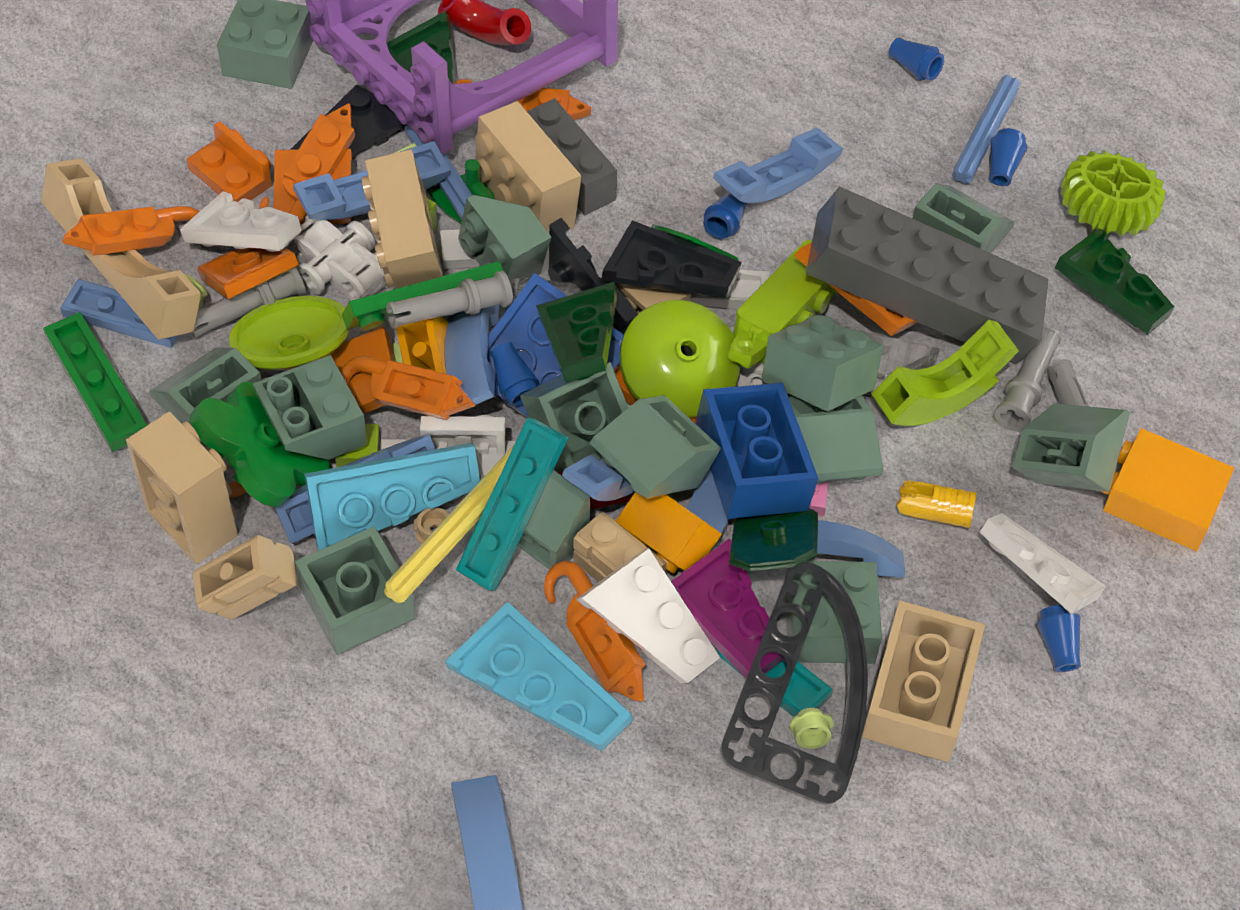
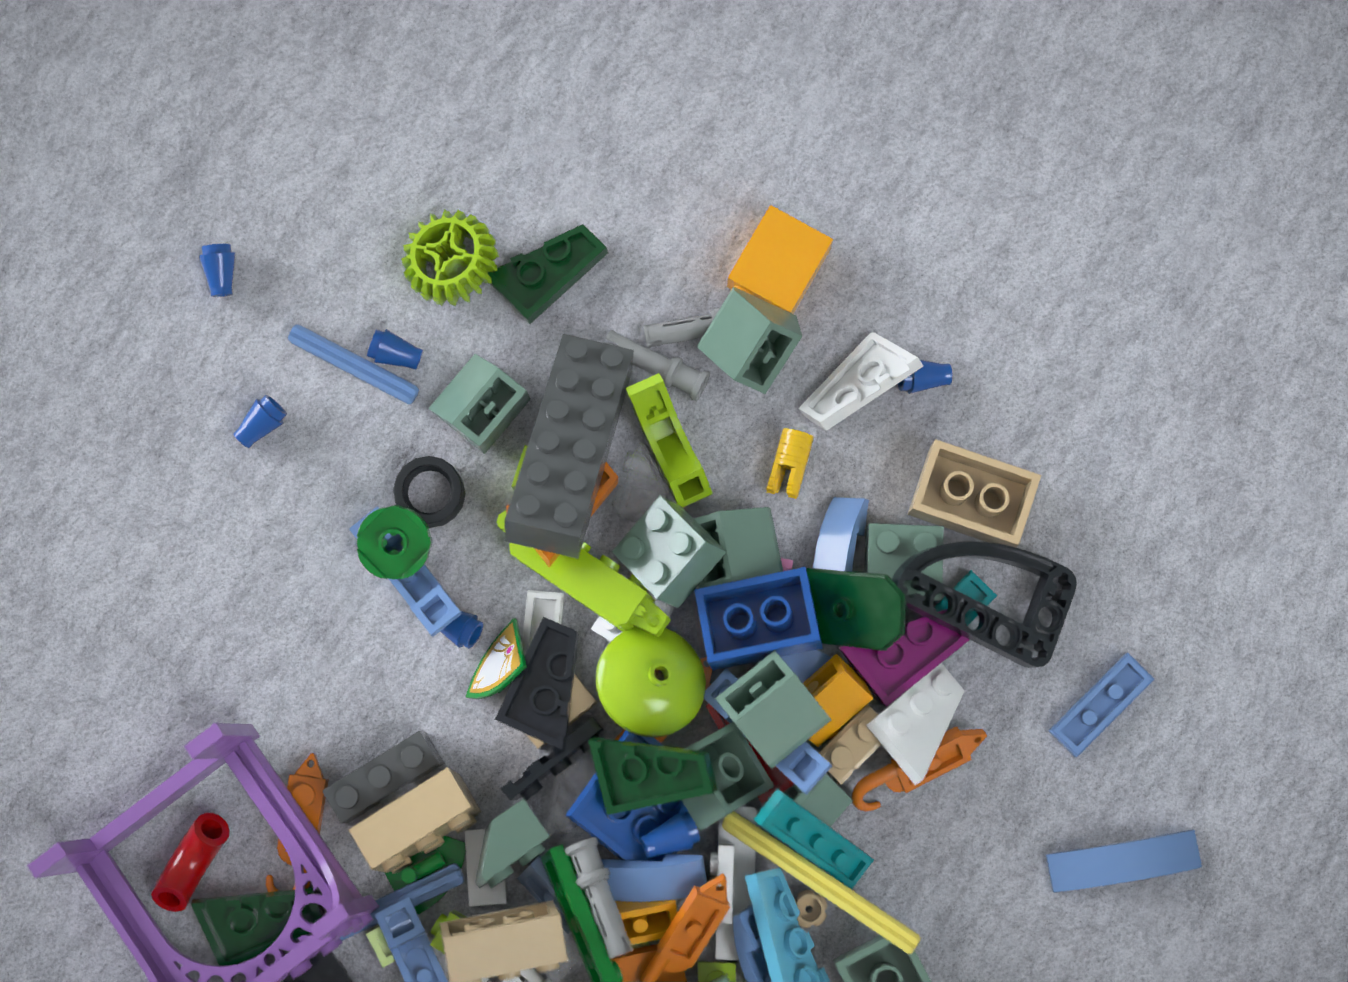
camera: 80 degrees left, 25 degrees up
medium azure wing [445,602,633,752] -> none
yellowish green plate [789,708,834,749] -> none
none -> blue cone [199,244,235,297]
none -> green plate [357,505,433,580]
none -> black tyre [393,456,466,528]
none -> medium blue tile [1048,653,1154,758]

